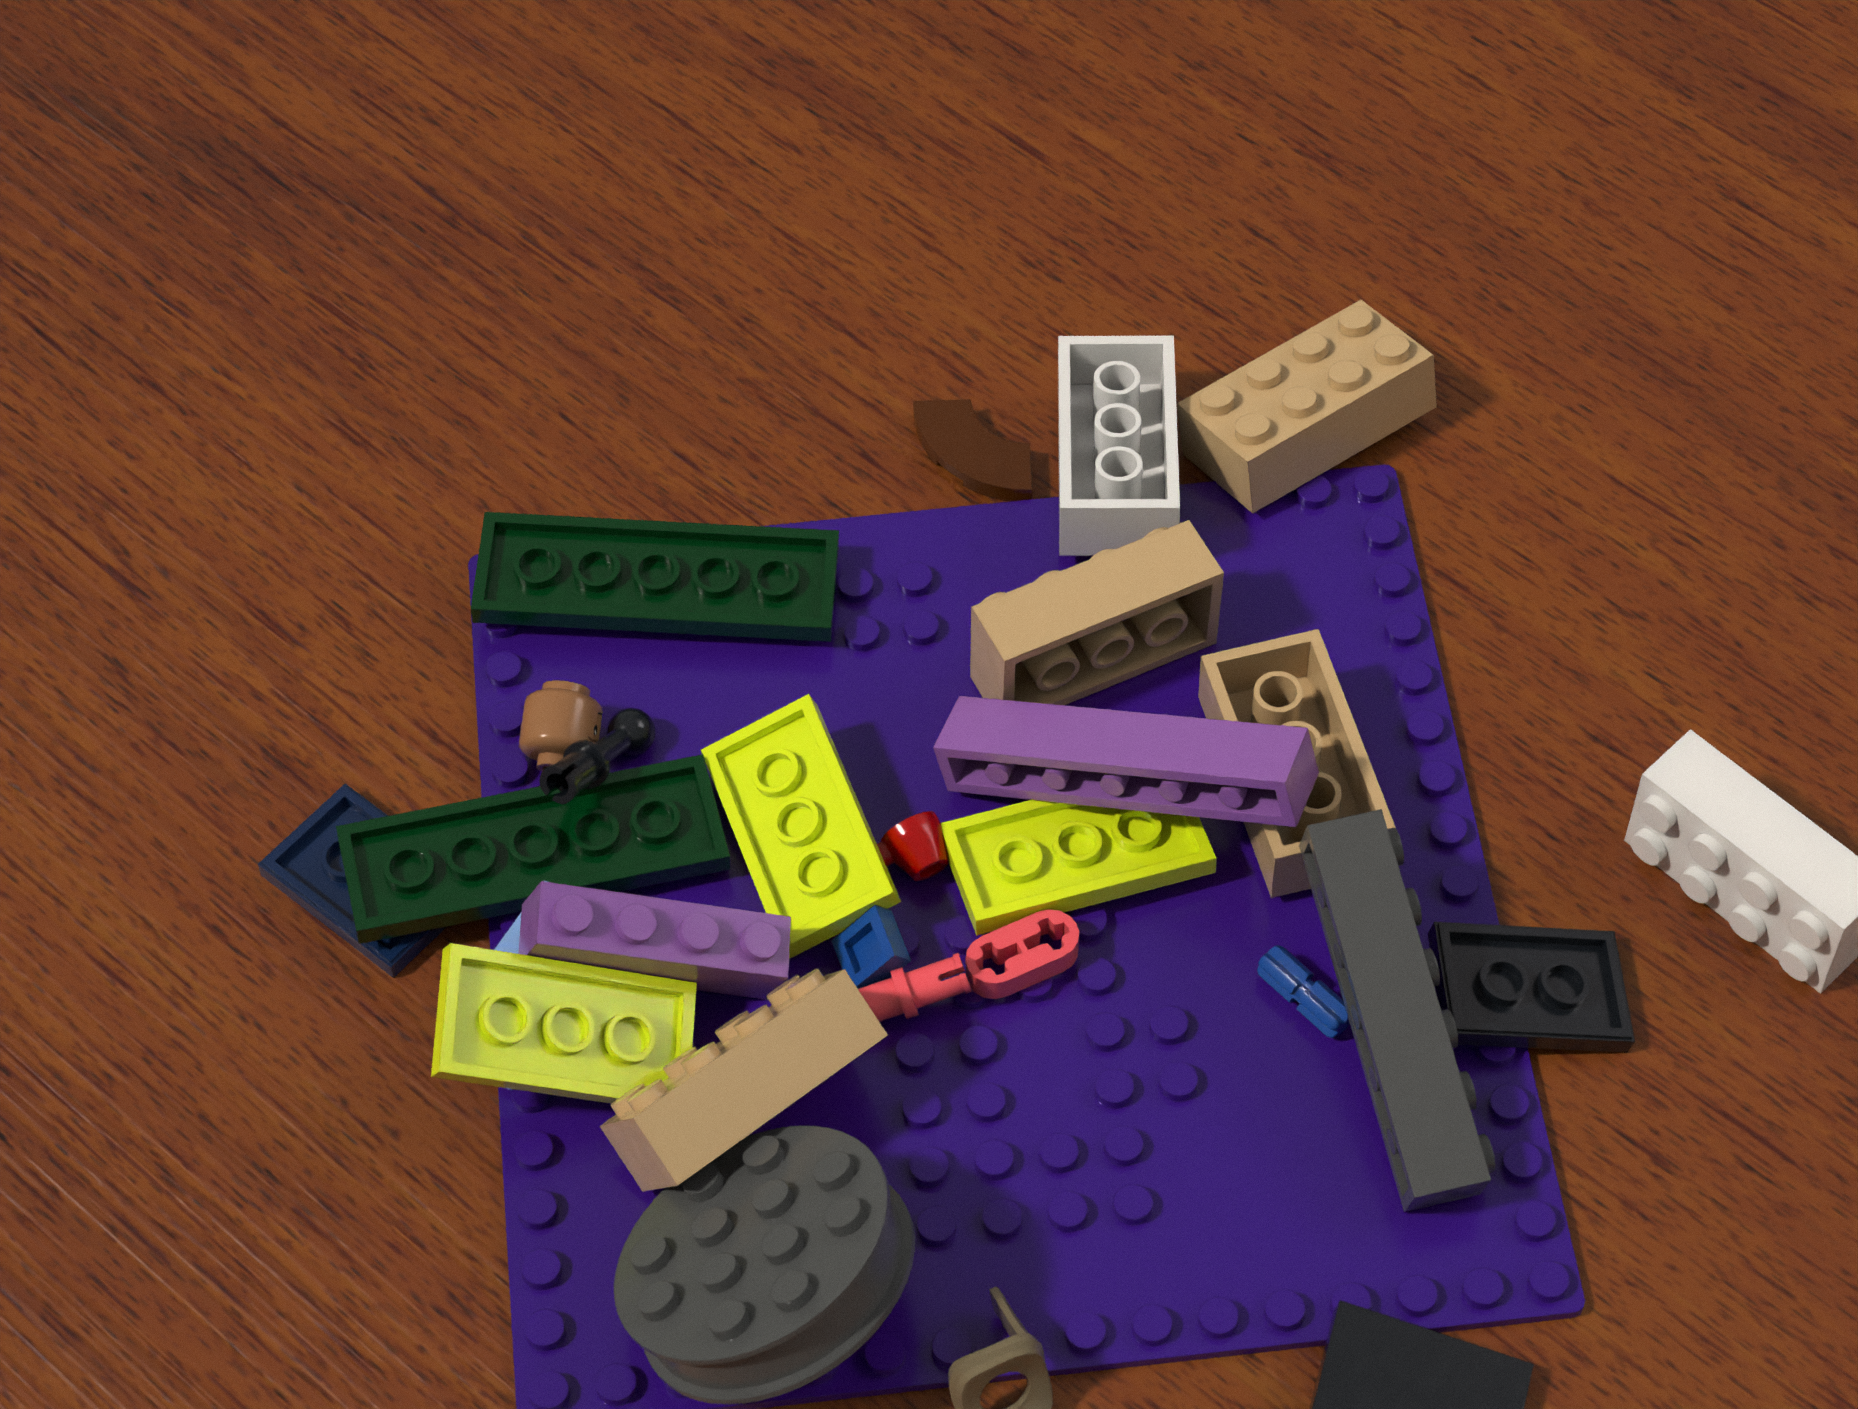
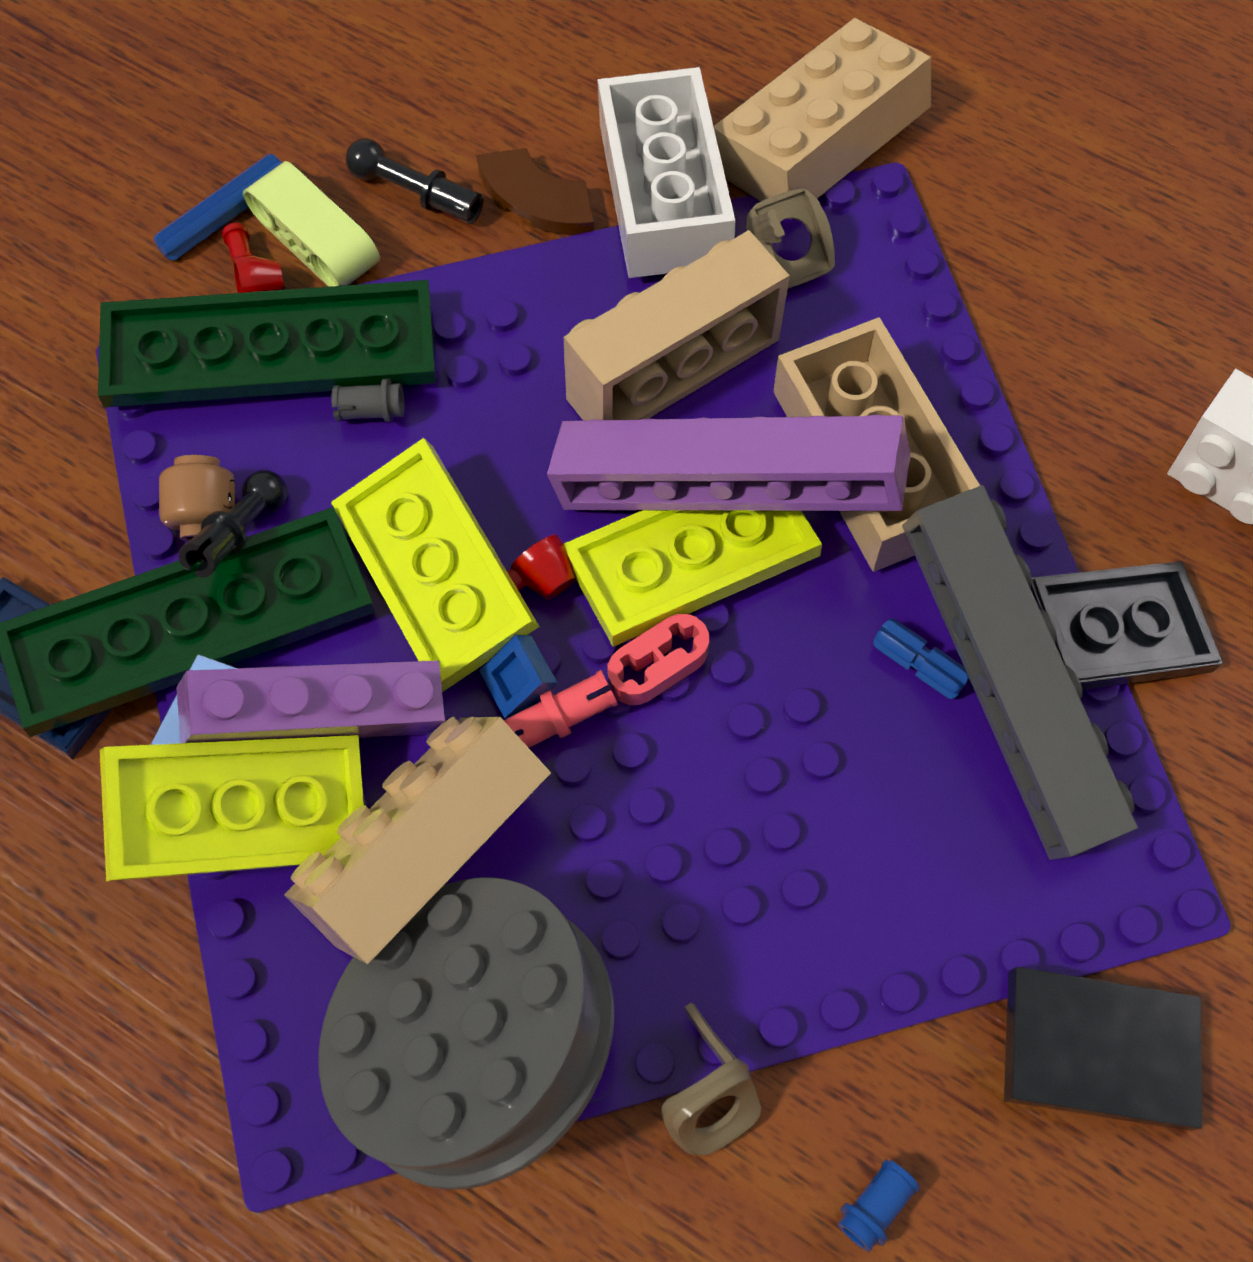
camera: 10 degrees left, 10 degrees up
none -> blue axle [153,154,282,261]
none -> red bar [222,223,284,293]
none -> yellowish green beam [243,161,380,287]
none -> dark grey pin [332,378,405,423]
none -> black pin [345,138,484,224]
none -> dark tan piece [747,188,835,289]

